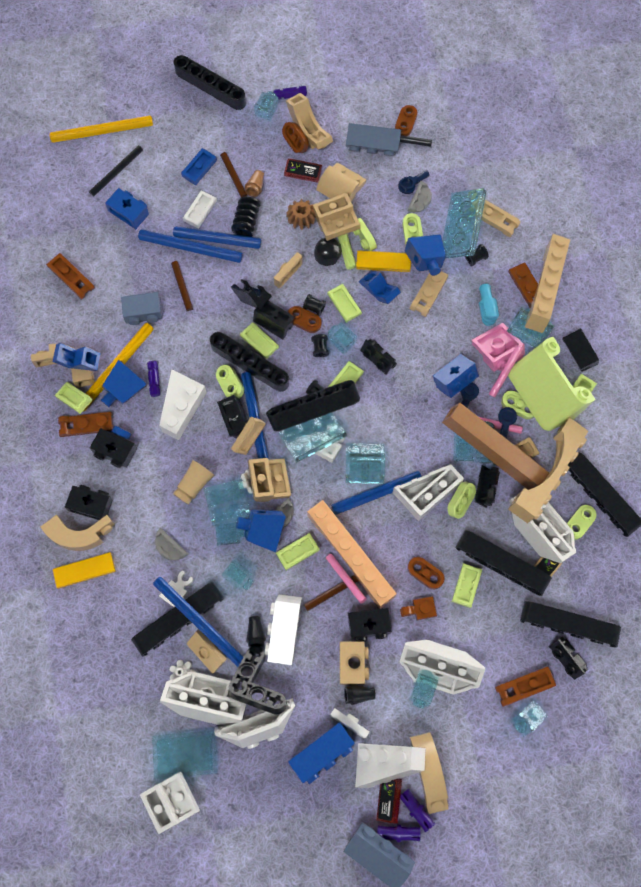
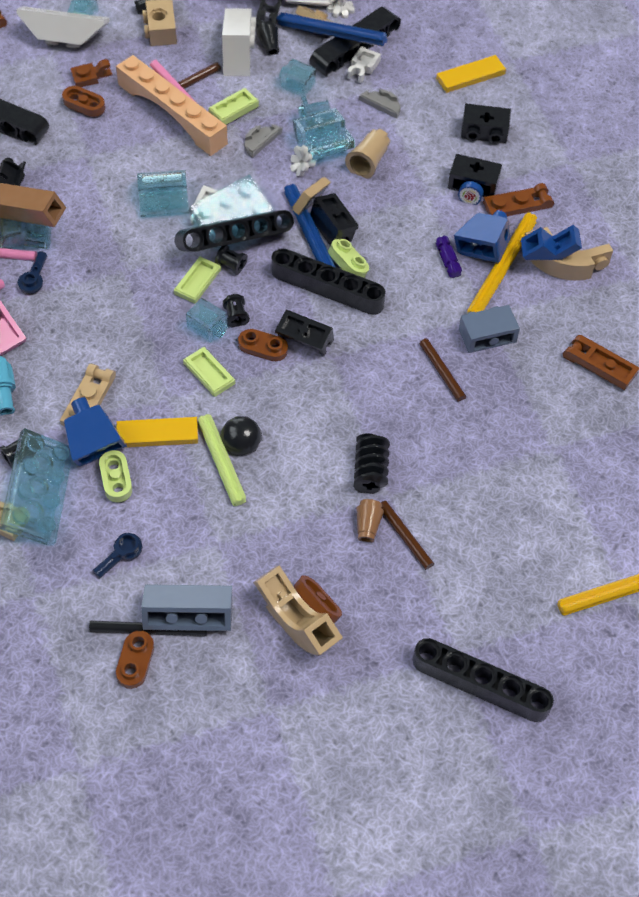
camera: 170 degrees right, 15 degrees down
tan arch [40,515,115,551] -> none
yellowish green tile [54,382,92,414] -> none
black bar [89,145,143,197] -> none
blue brick [105,188,149,230] -> none
blue axle [138,229,242,263] -> none
white wedge [159,370,207,440] -> none
blue axle [173,226,261,249] -> none
blue plate [181,148,217,185] -> none
white plate [183,190,217,229] -> none
black hinge [231,279,272,309] -> none
blue torso [236,510,286,552] -> none
yellowish green tile [240,322,279,360] -> none
tan brick [248,458,291,502] -> none
clear light blue brick [254,91,279,121] -> none
dark purple axle [273,86,307,100] -> none
tan plate [274,252,302,288] -> none
tile [284,158,322,183] -> none
medium nougat gear [286,198,316,230] -> none
black bush [303,294,326,316] -> none
tan brick [313,193,361,241] -> none
tan brick [316,163,366,202] -> none
blue axle [331,471,422,515] -> none
black brick [348,608,392,642] -> none
yellowish green plate [353,218,377,251] -> none
blue slope [358,270,401,304] -> none
black hinge [360,339,397,375] -> none
white wedge [393,464,464,521] -> none
light grey tile [407,181,432,213] -> none
blue brick [432,354,479,398] -> none
yellowish green plate [447,482,476,519] -> none
yellowish green plate [451,563,482,608] -> none

